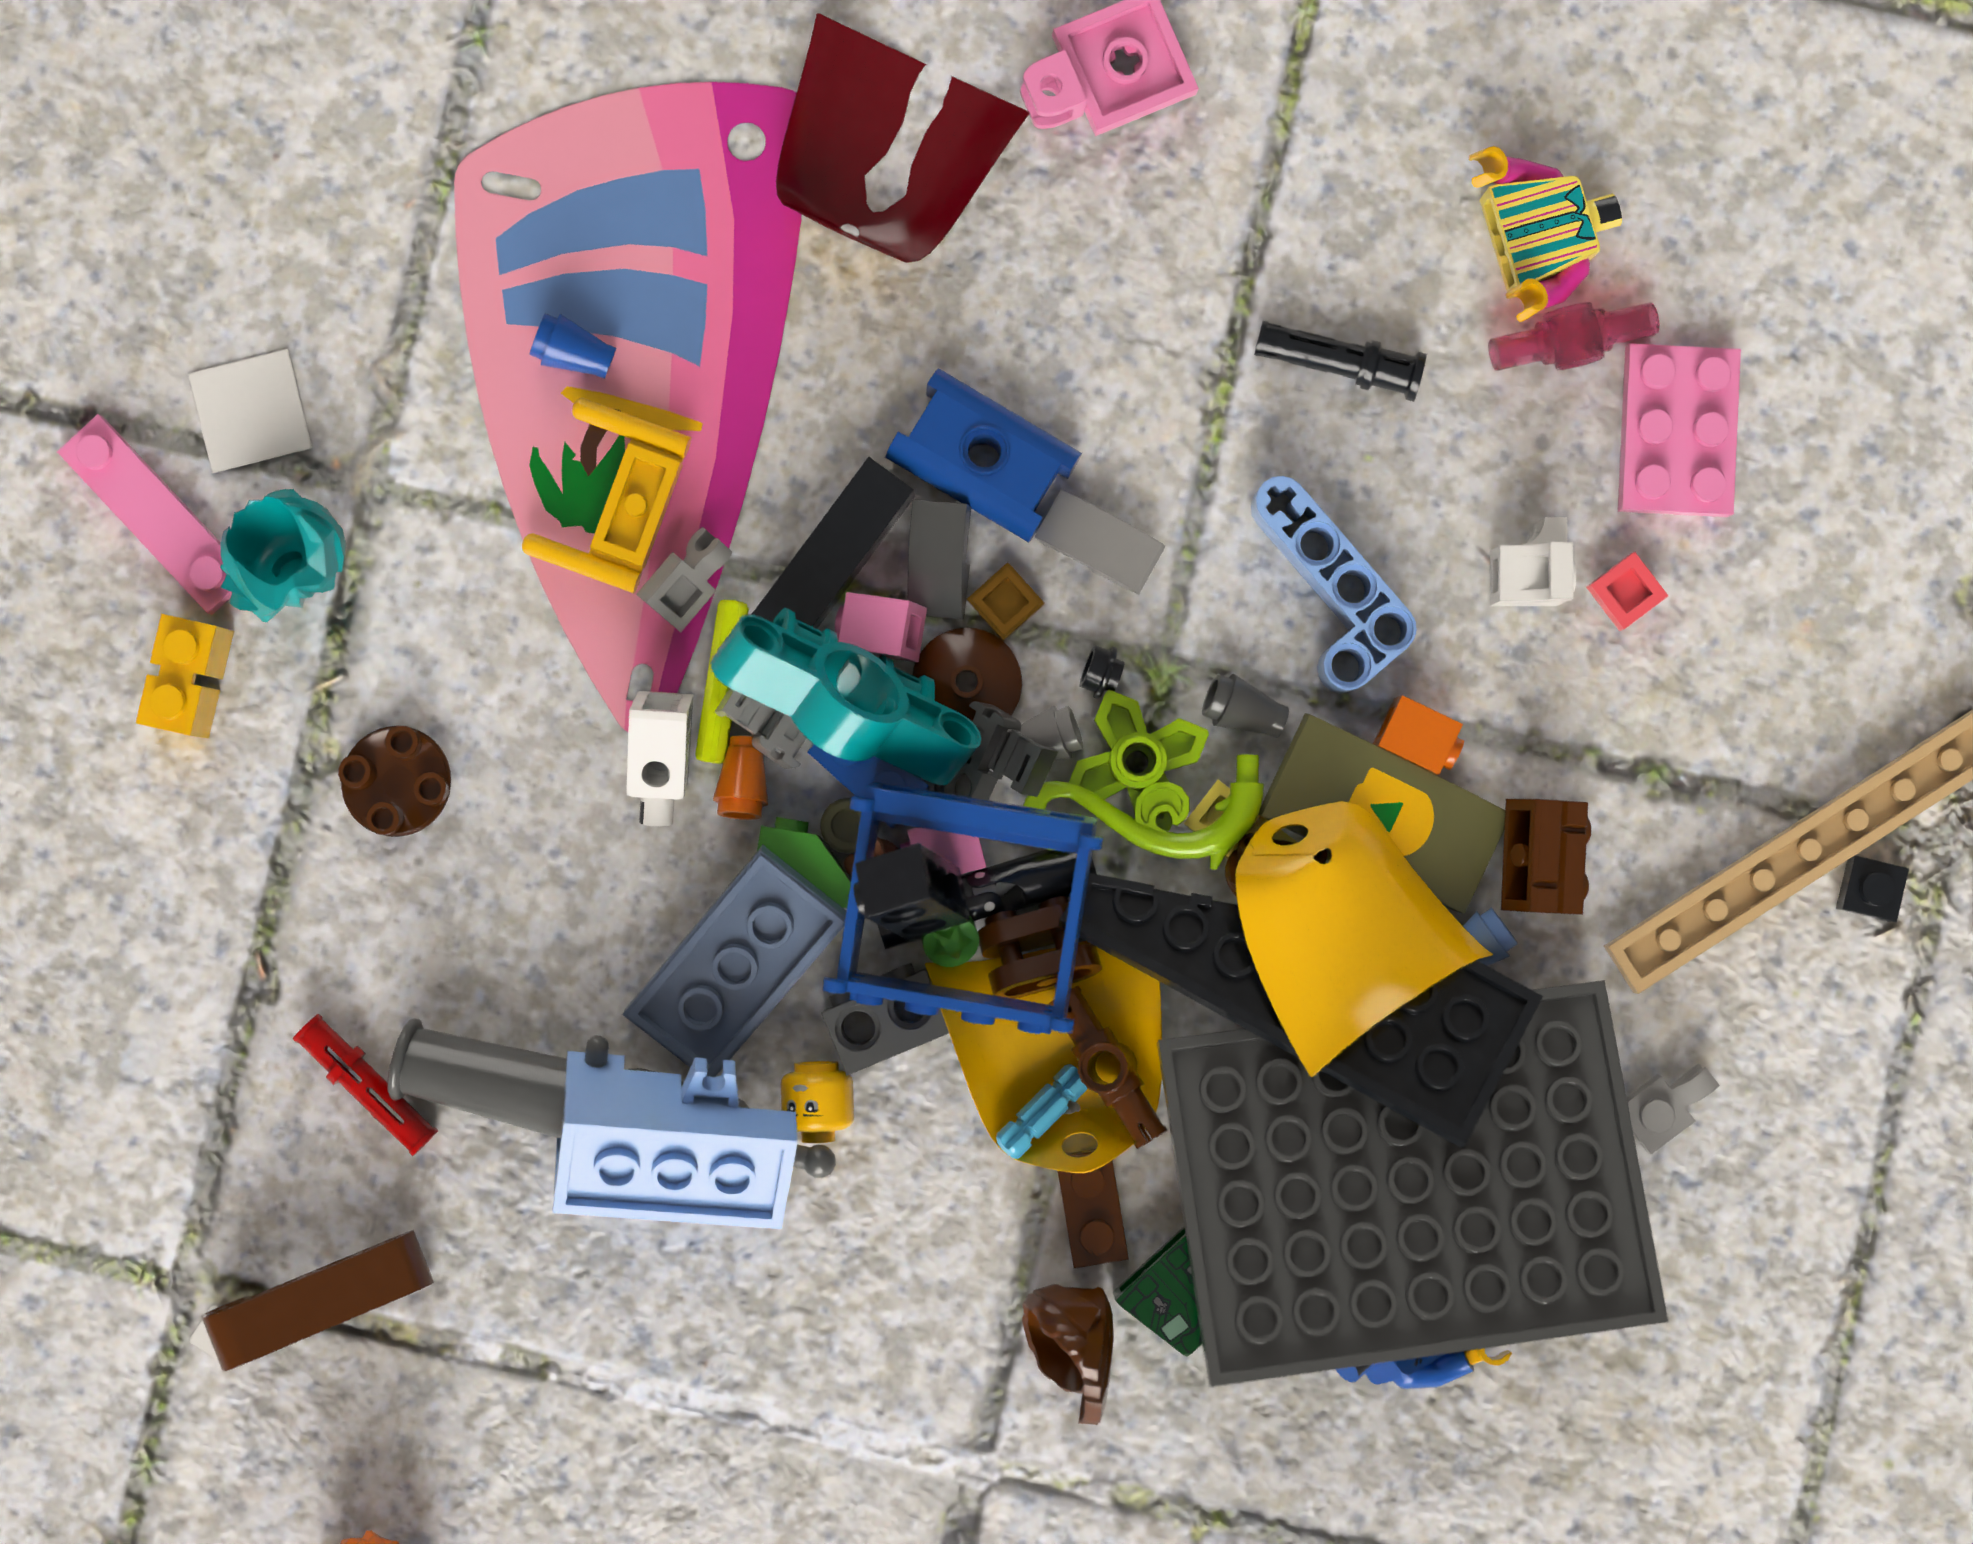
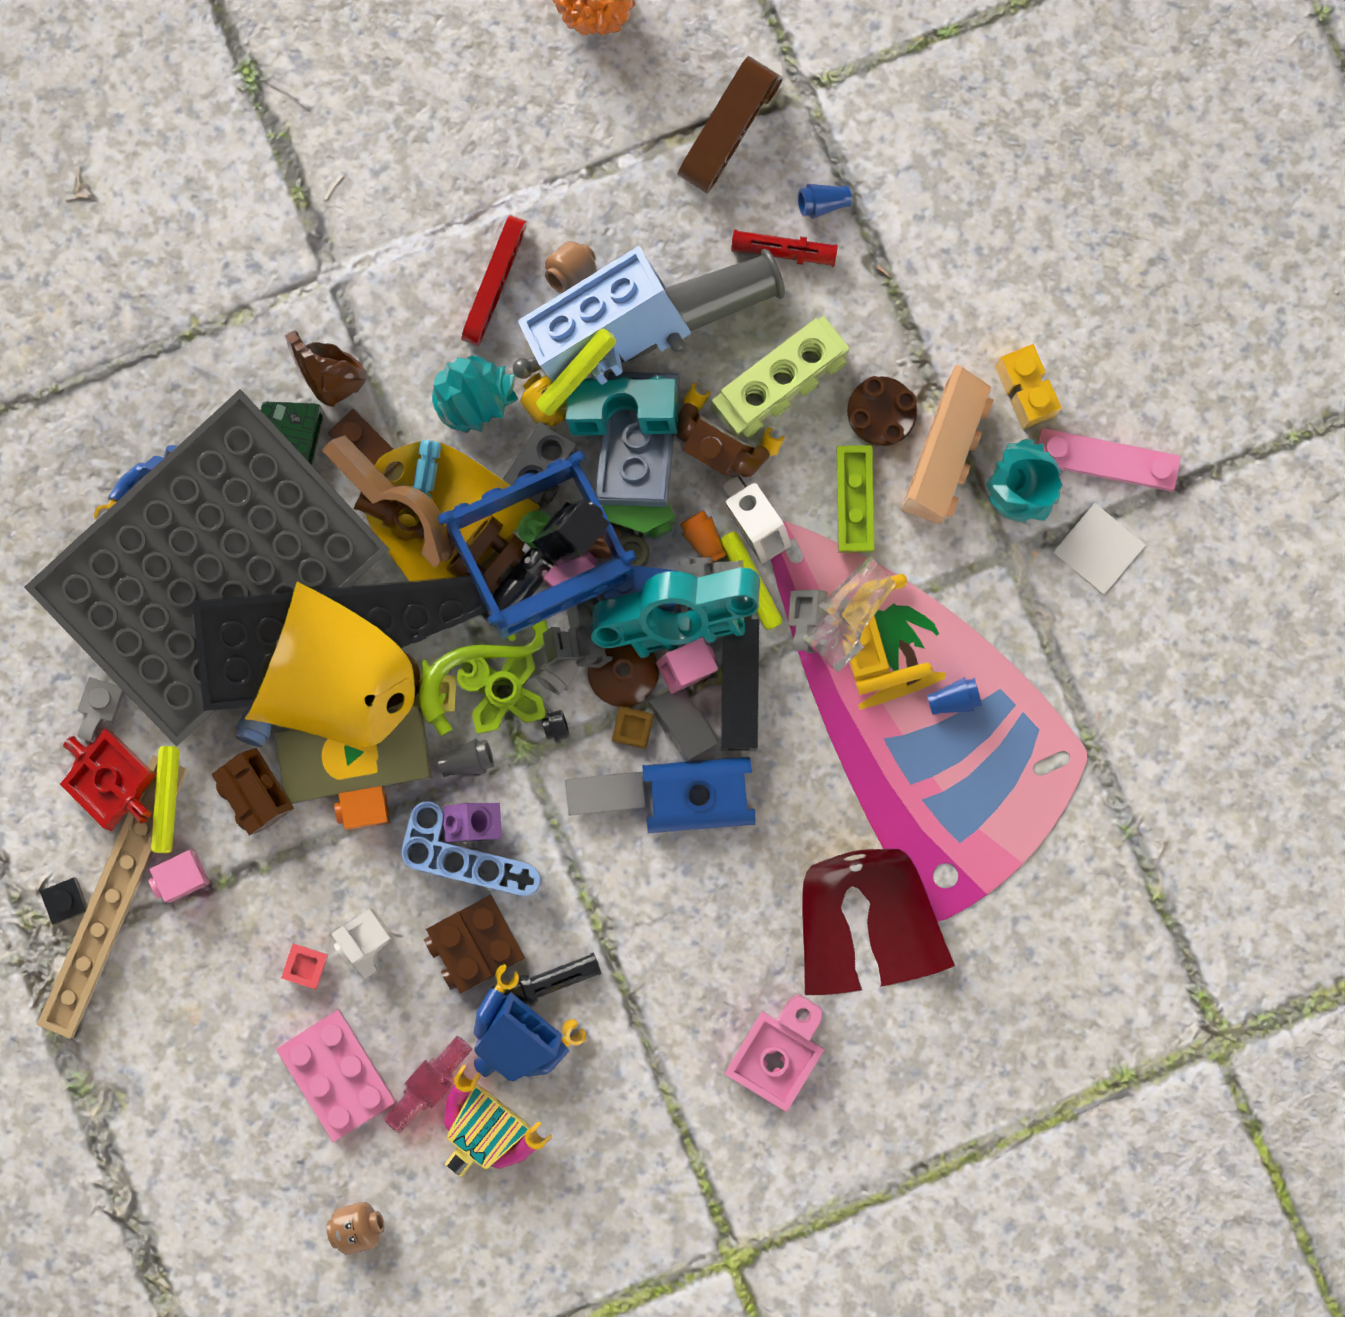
camera: 140 degrees right, 5 degrees down
none -> red plate [60,729,157,831]
none -> bright pink brick [149,850,211,903]
none -> neon yellow axle [151,746,180,854]
none -> medium nougat piece [321,435,453,568]
none -> medium nougat head [327,1202,385,1255]
none -> reddish brown plate [424,894,526,994]
none -> teal hair [432,355,518,433]
none -> medium lavender brick [443,803,502,842]
none -> red beam [461,215,527,347]
none -> blue torso [473,964,586,1081]
none -> neon yellow axle [536,328,617,416]
none -> medium nougat head [545,241,597,293]
none -> teal arch [566,376,679,436]
none -> reddish brown torso [674,383,785,478]
none -> yellowish green brick [711,316,850,439]
none -> blue cone [798,184,852,219]
none -> clear arch [803,556,896,672]
none -> lime plate [836,445,874,553]
none -> light nougat slope [901,364,994,525]

